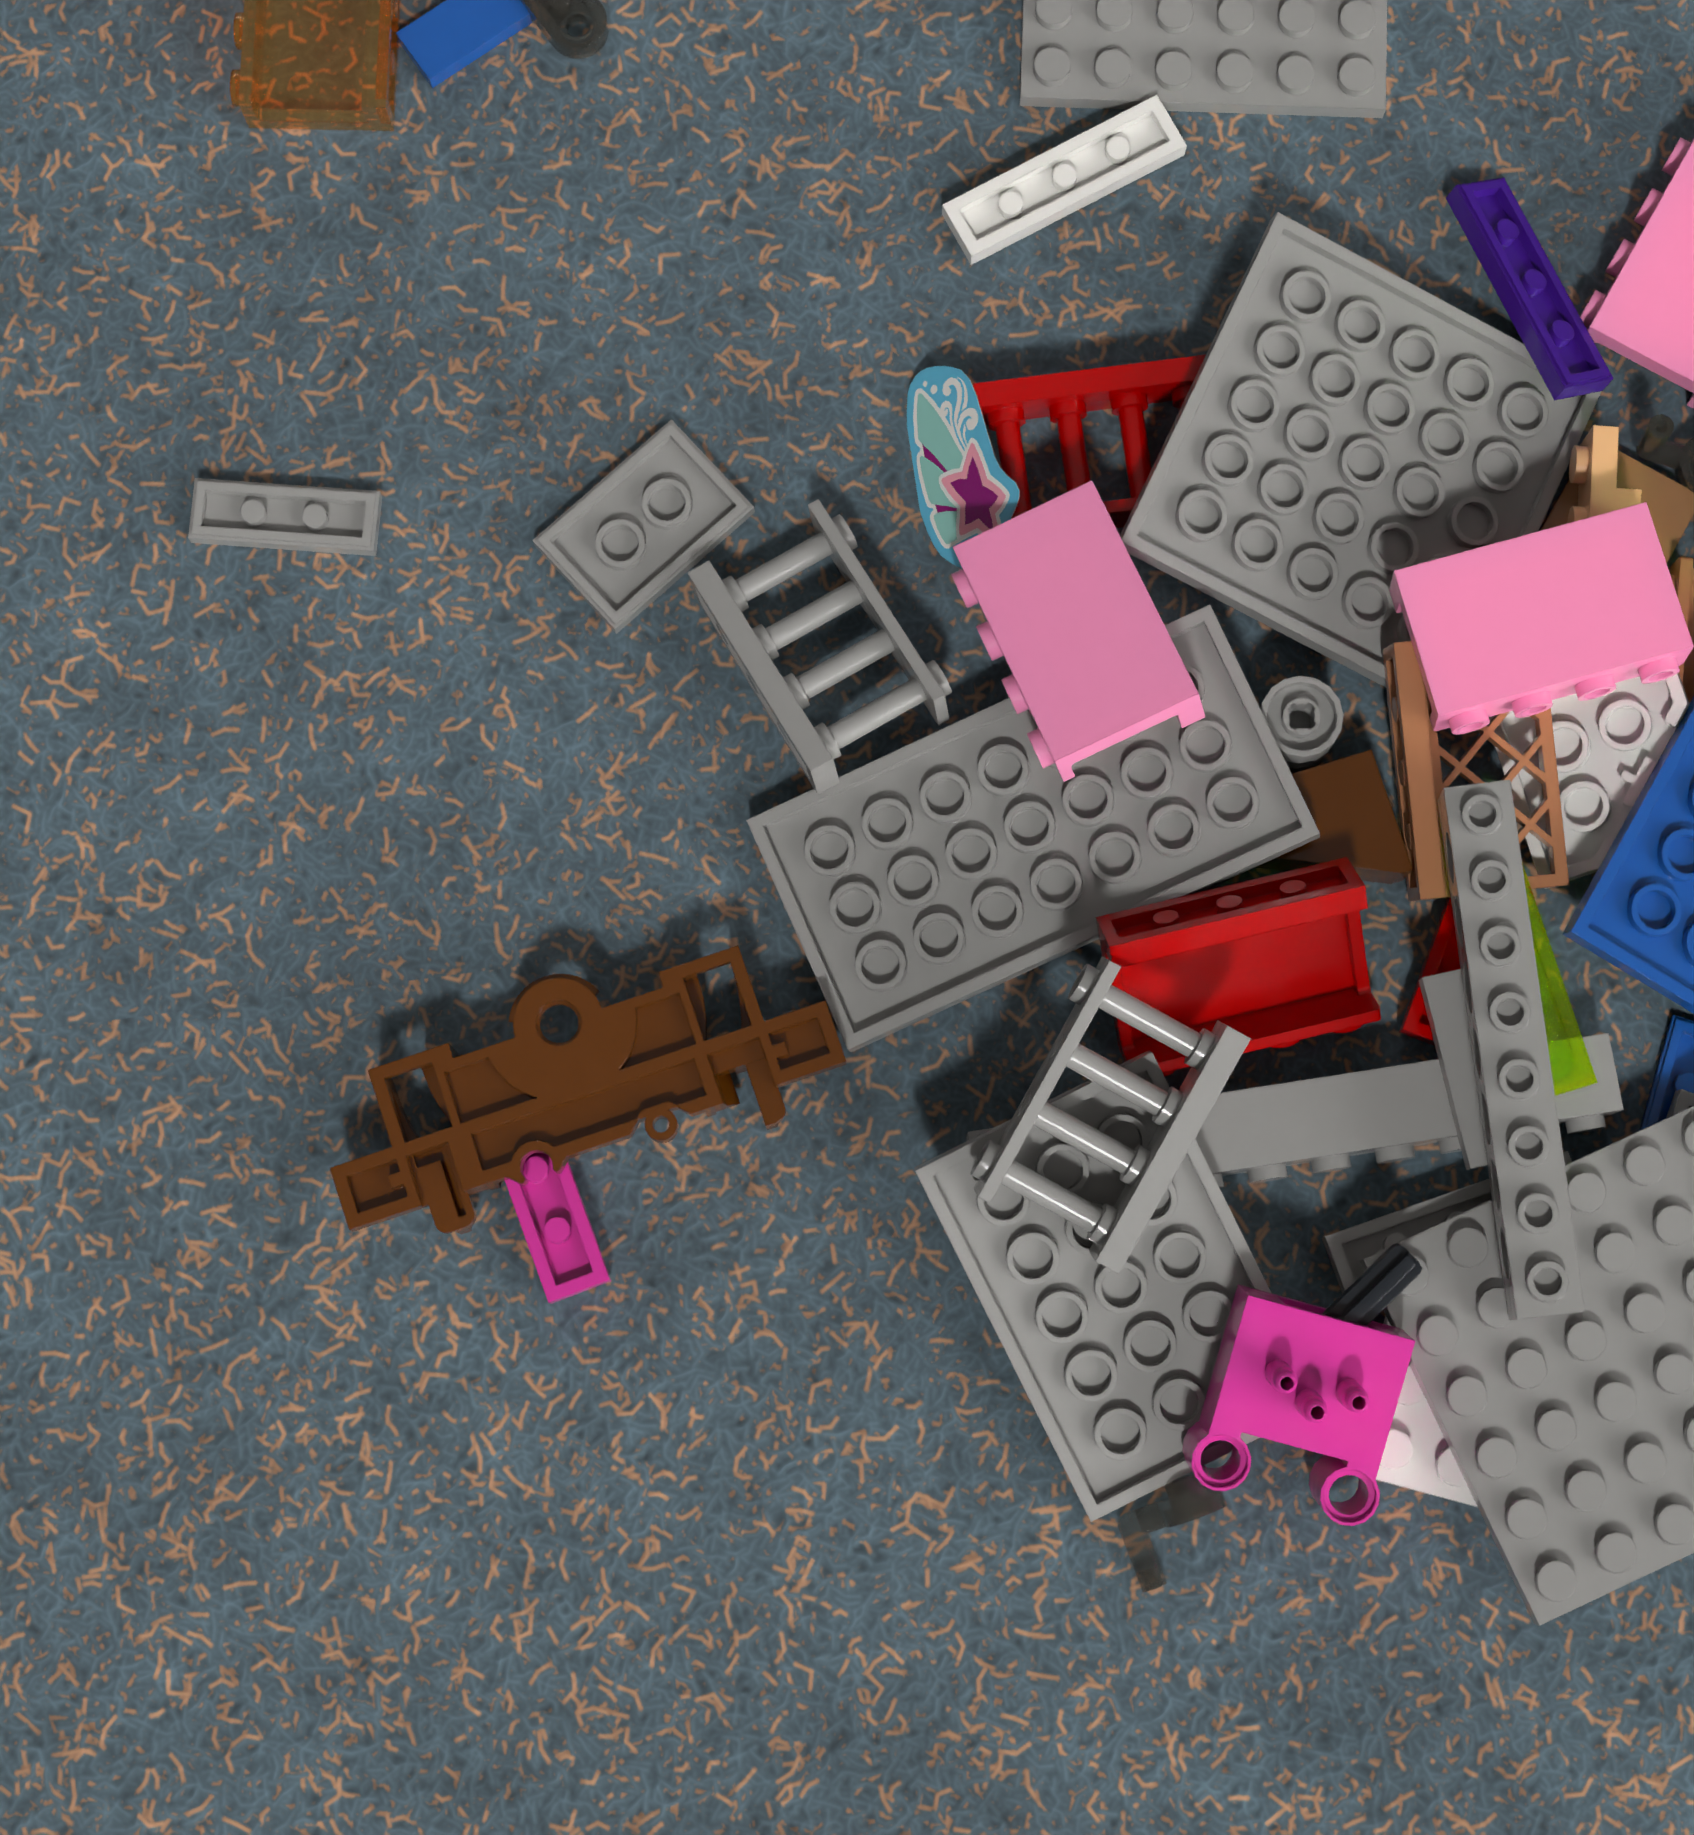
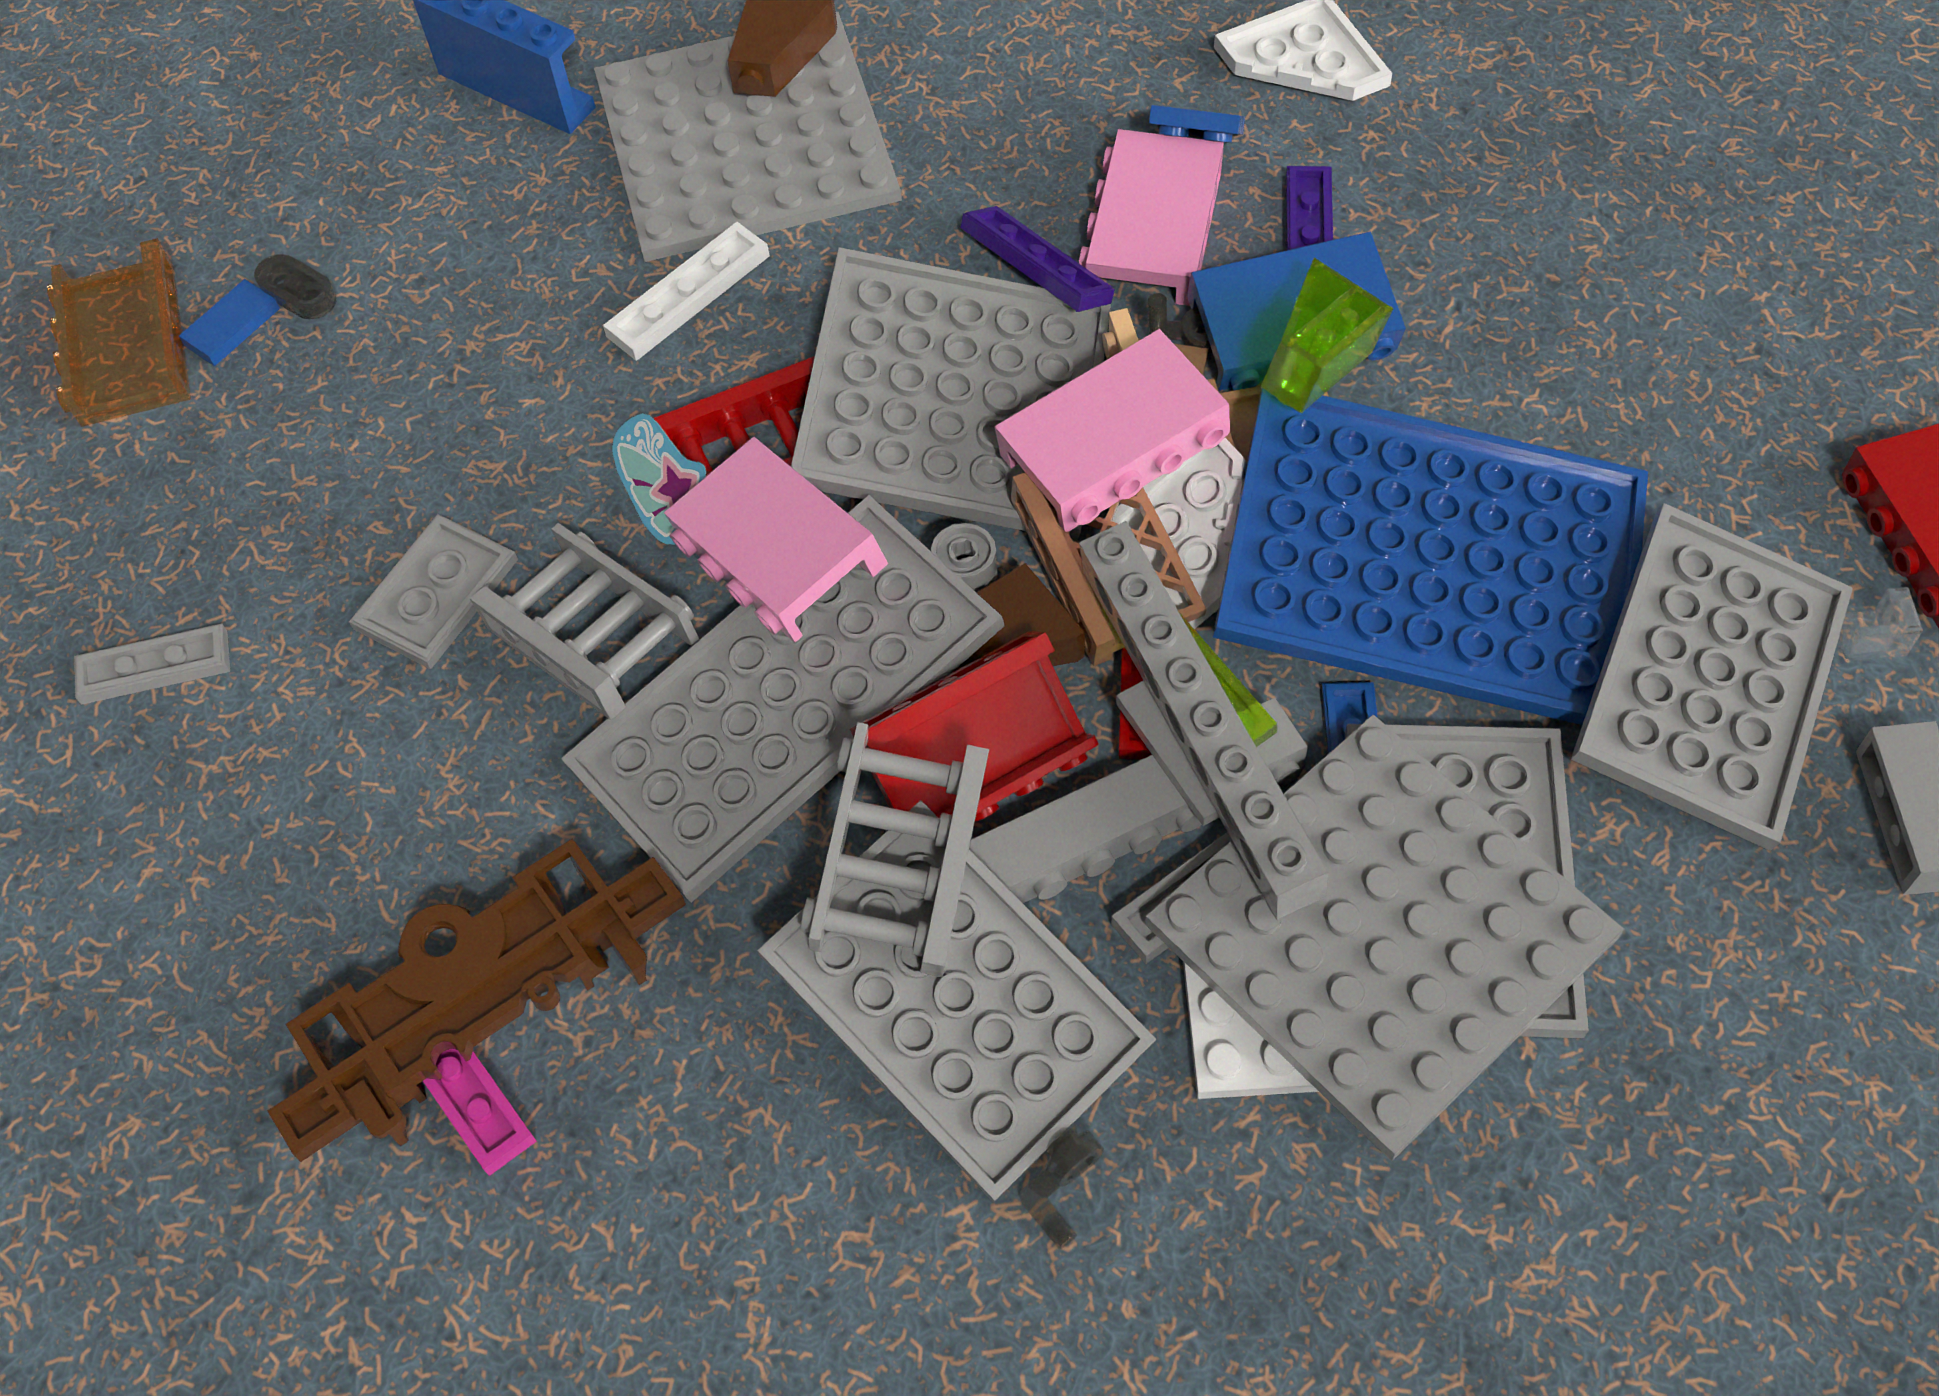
camera: 15 degrees left, 20 degrees down
dark pink piece [1182,1243,1422,1526] -> none

